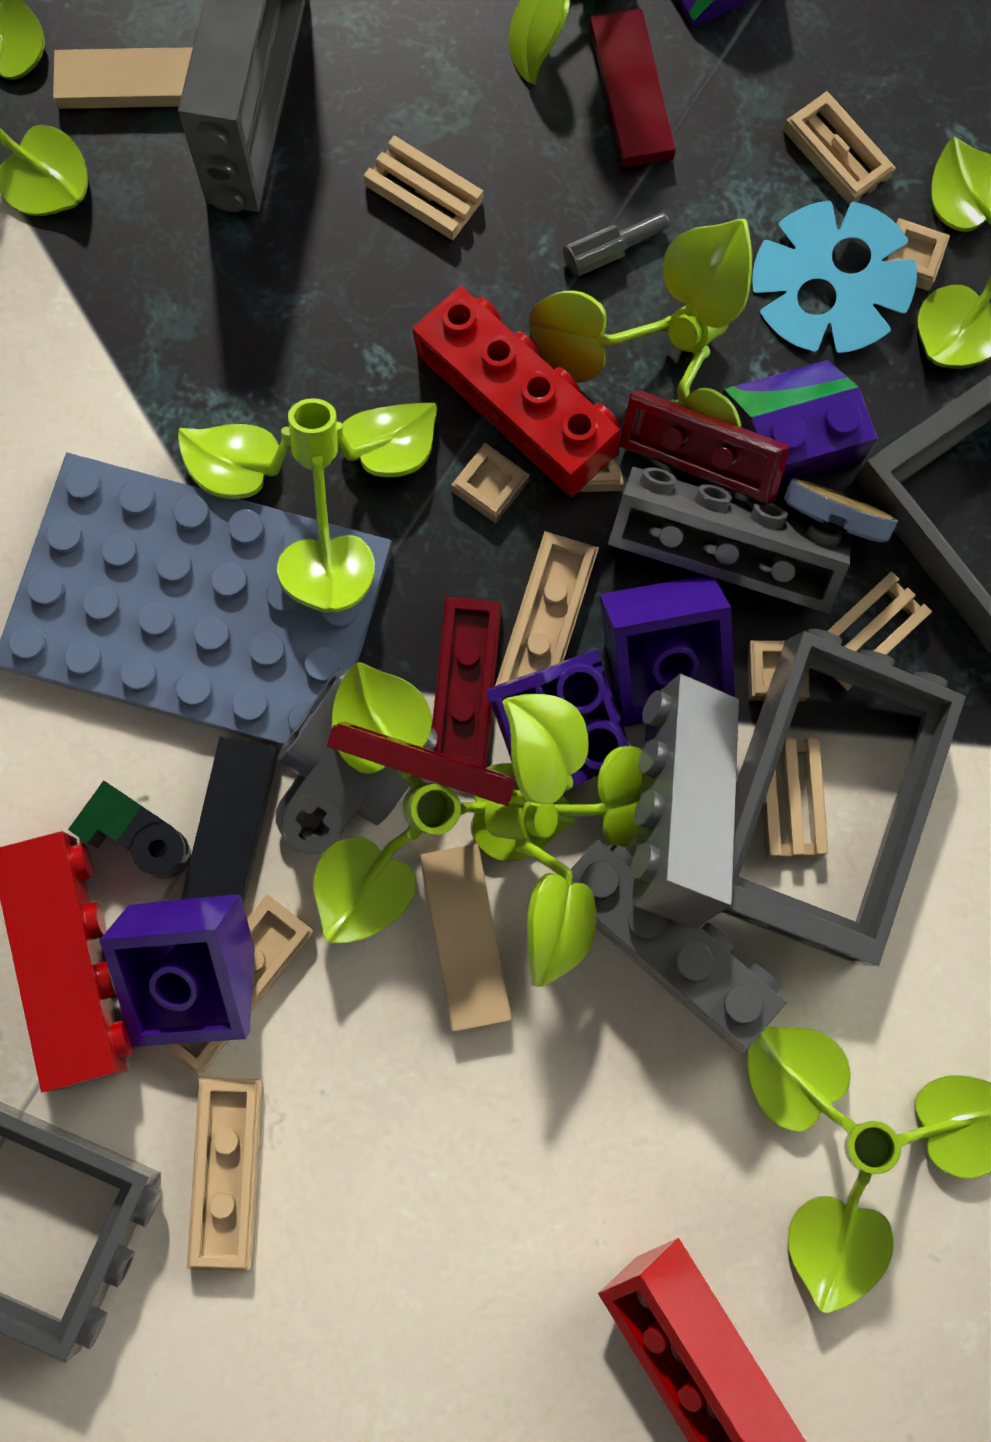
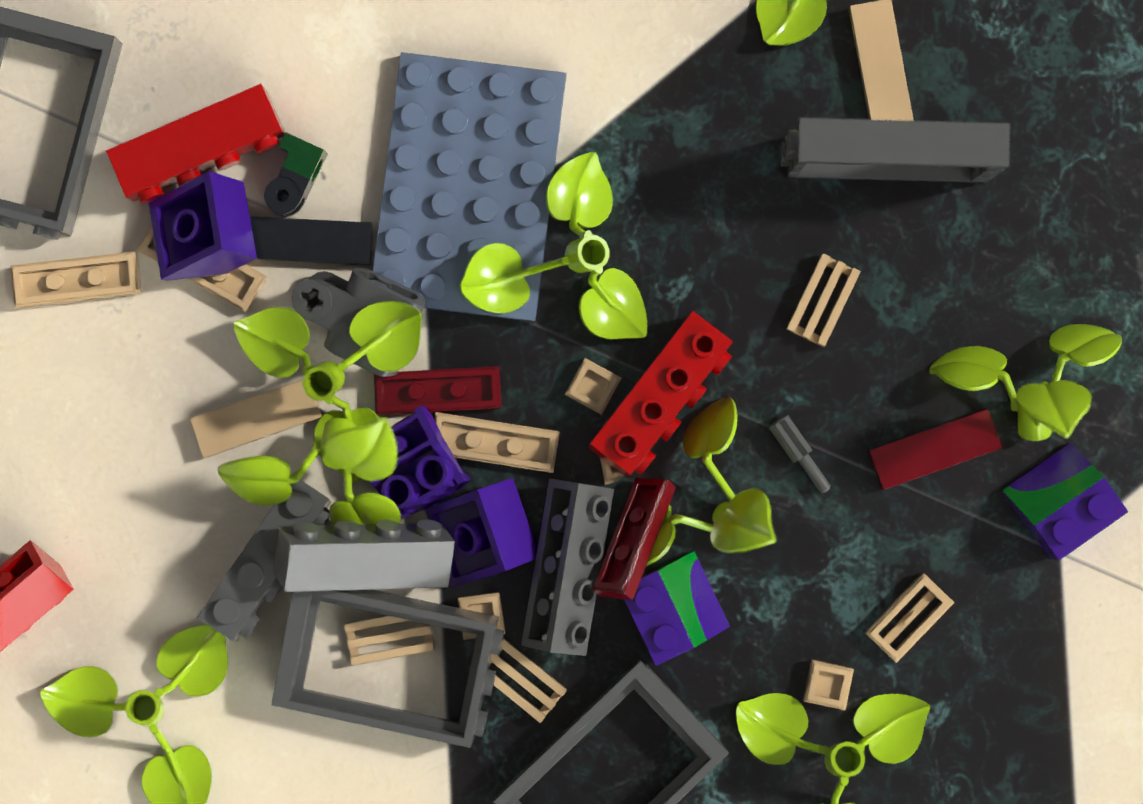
camera: 90 degrees right, 10 degrees up
dark red tile [326,721,516,807] -> none
medium azure piece [752,201,917,353] -> none
sand blue tile [784,478,898,543] -> none

